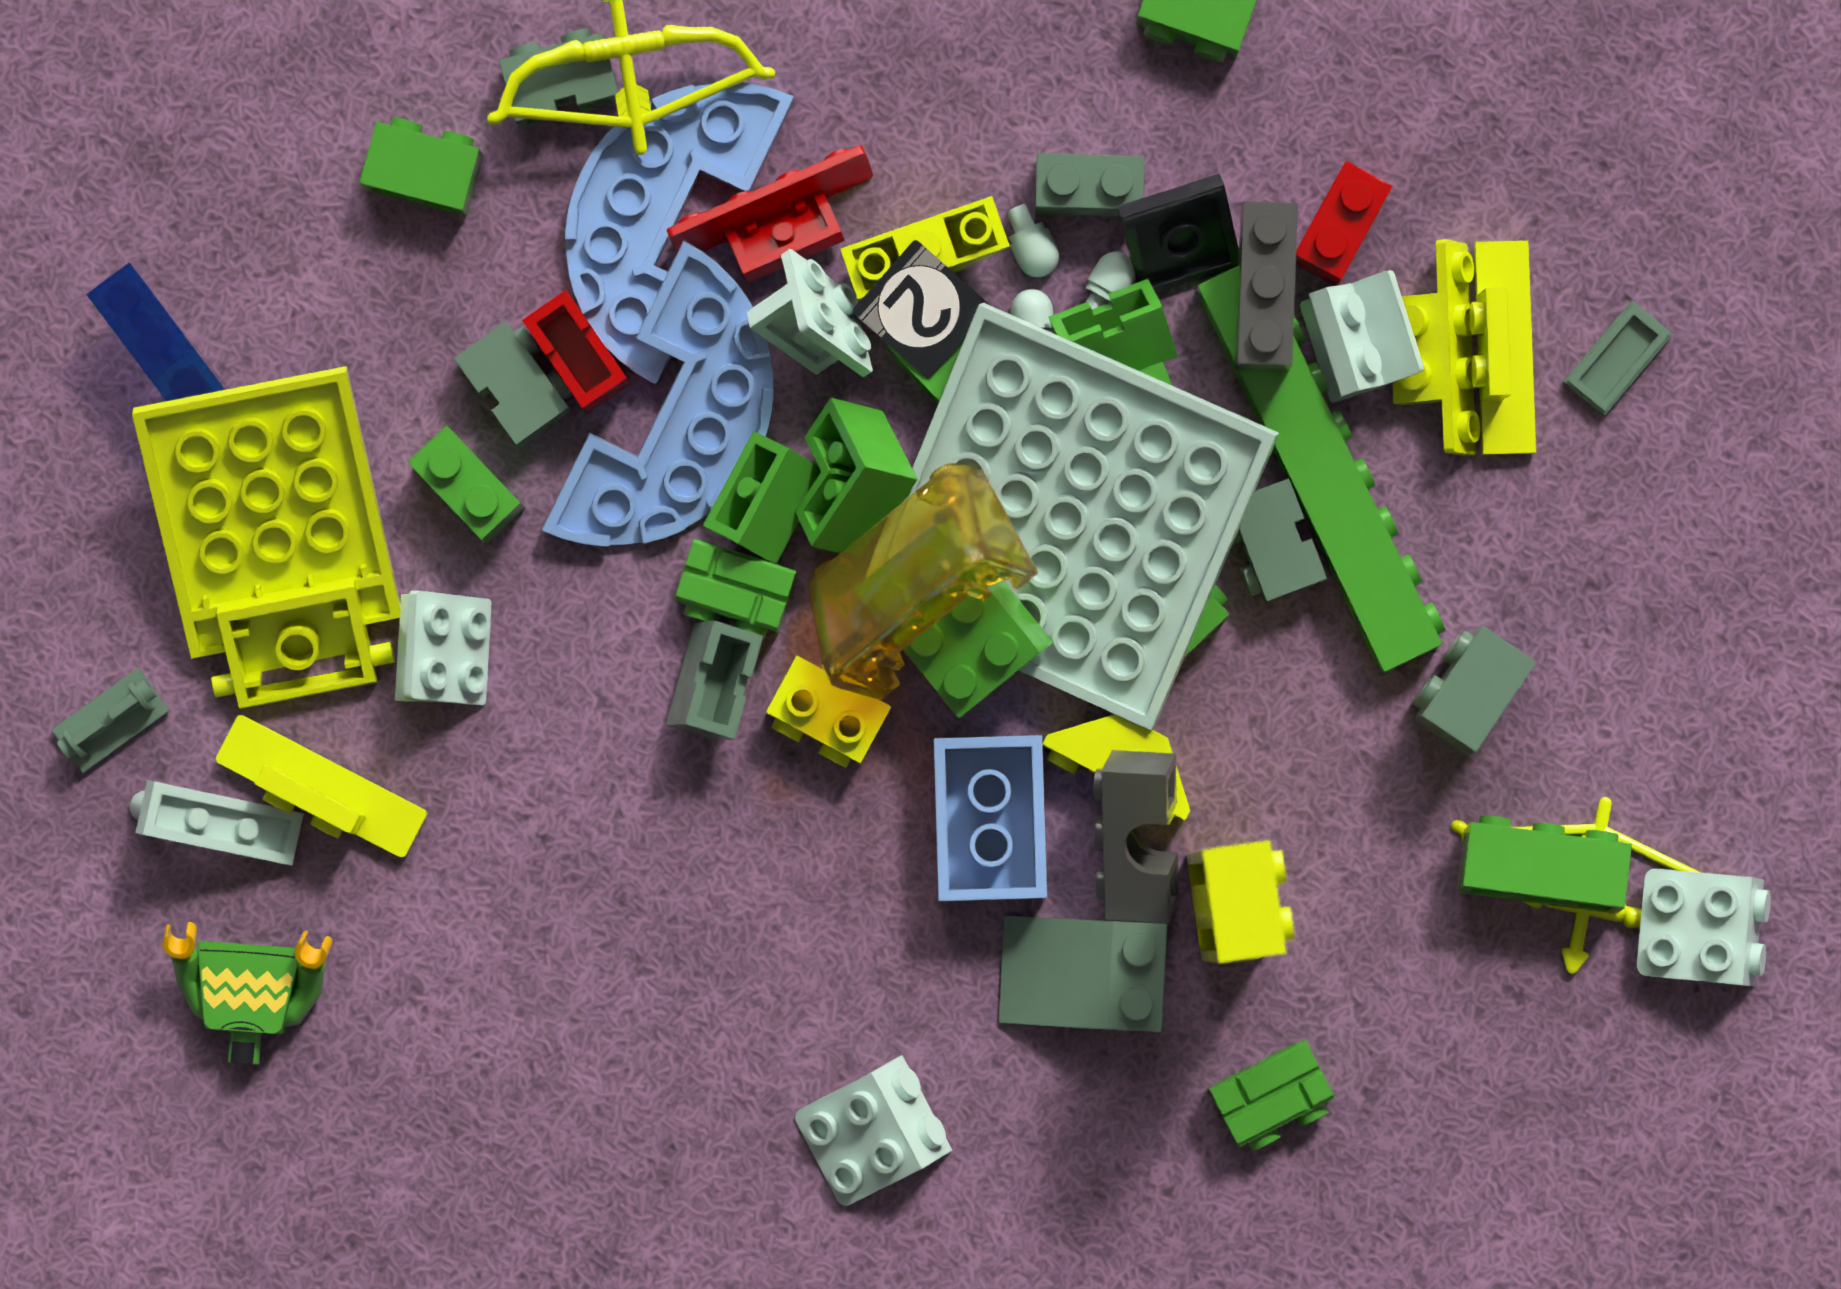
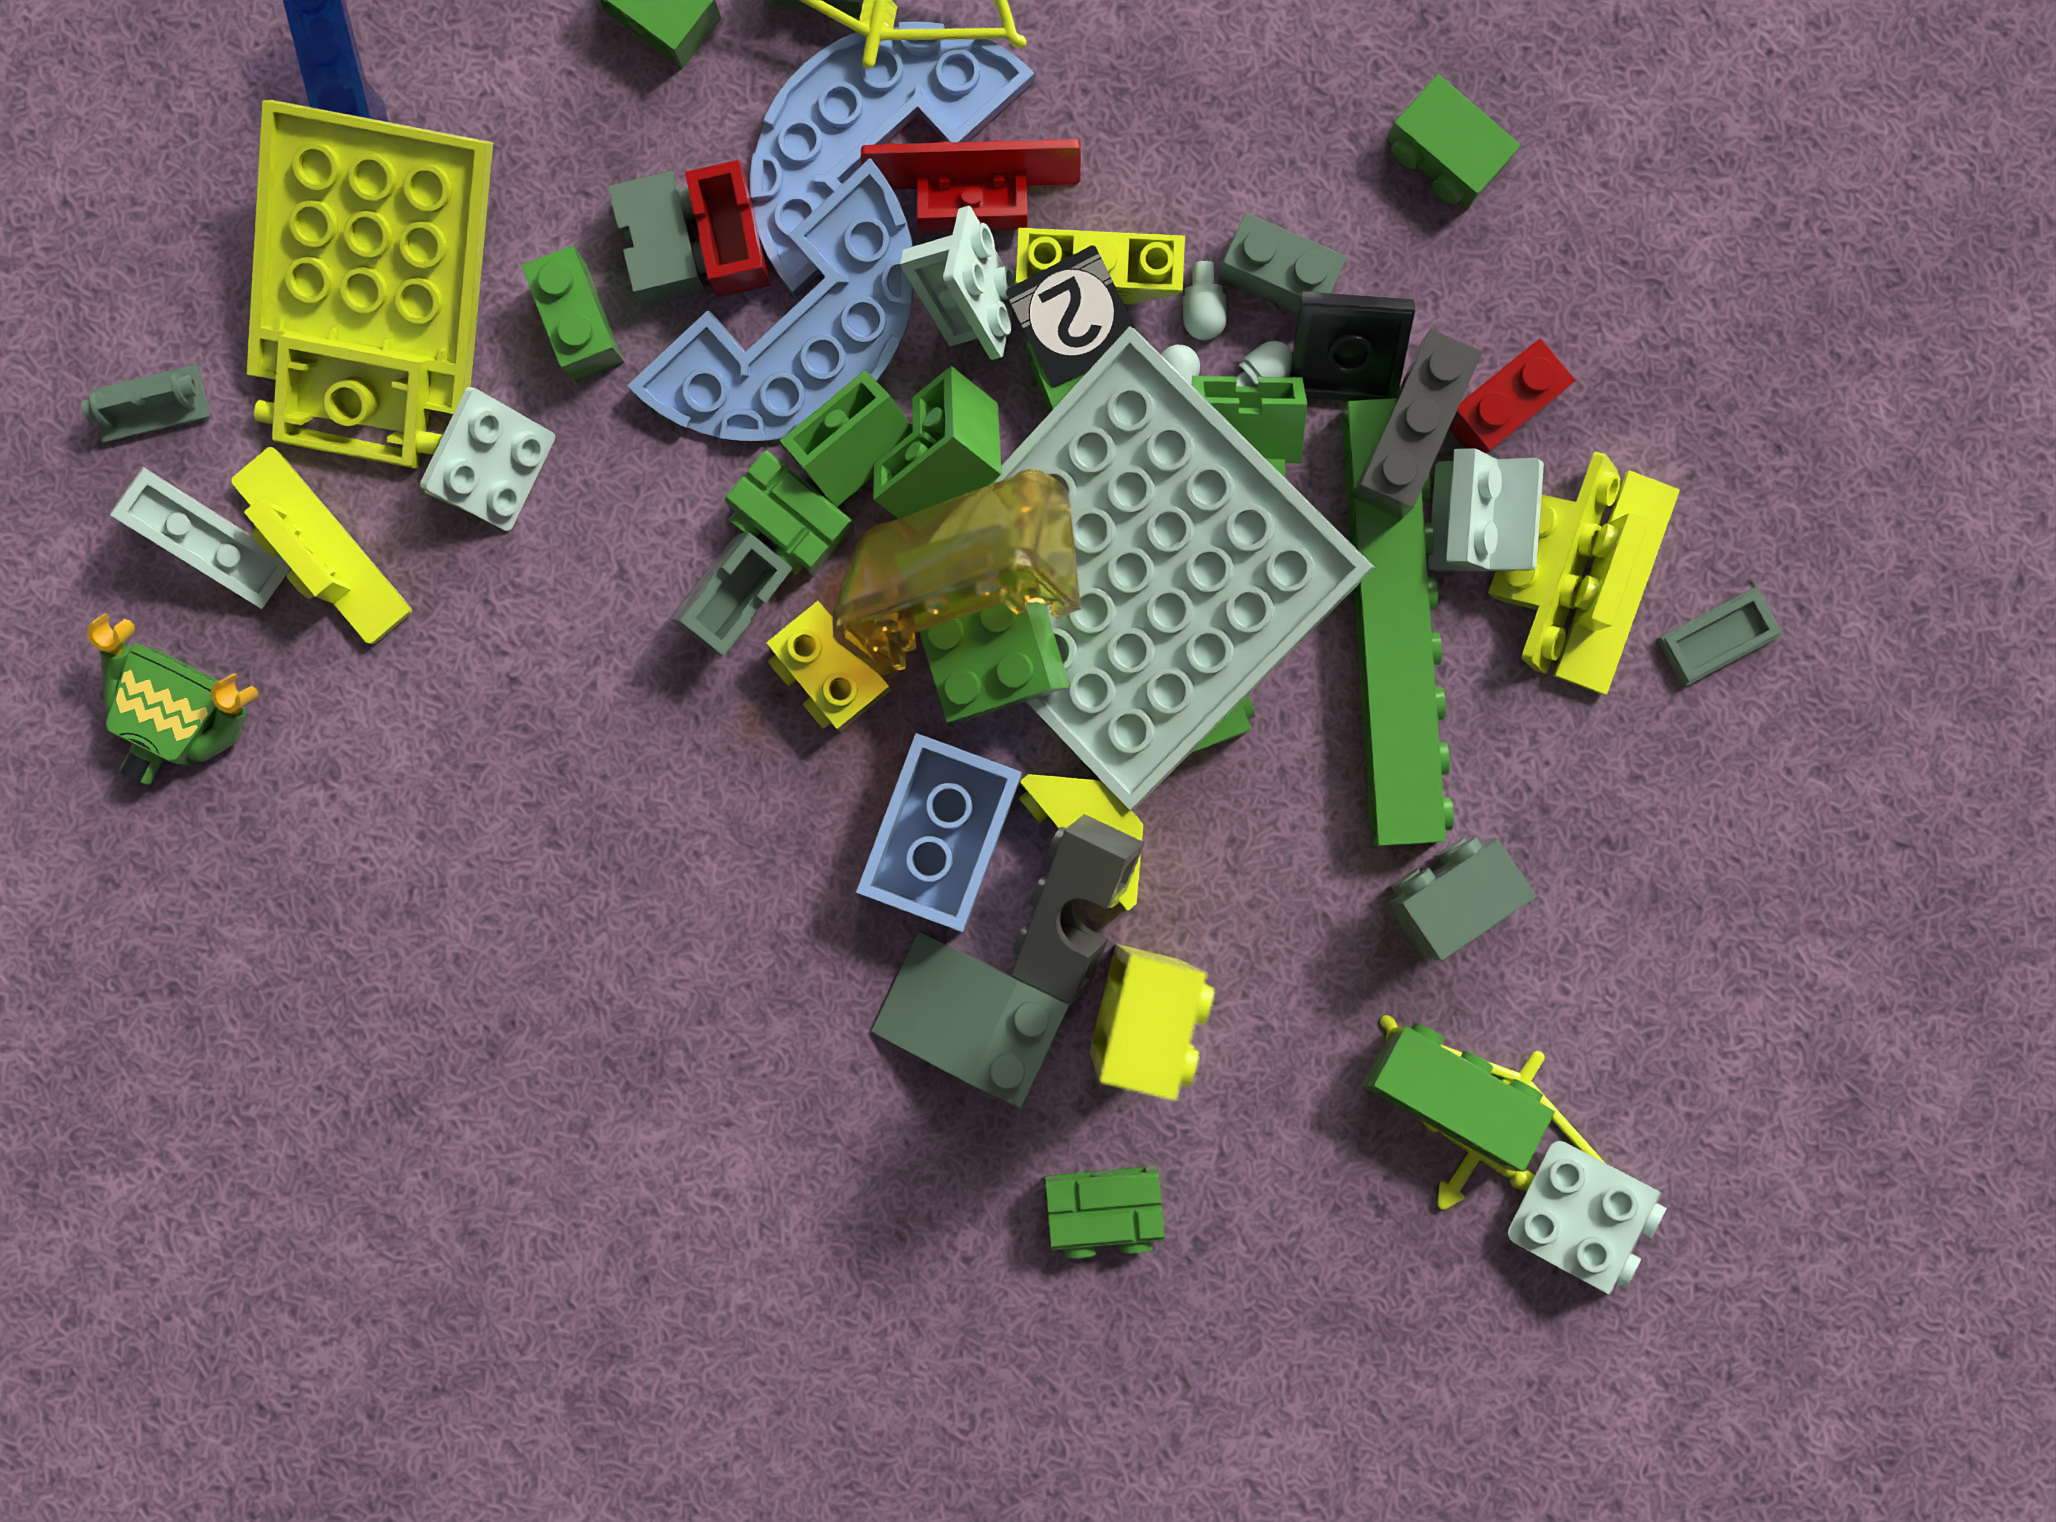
camera: 20 degrees right, 0 degrees up
light aqua bracket [795,1055,952,1206] -> none
sand green brick [1232,478,1327,604] -> none

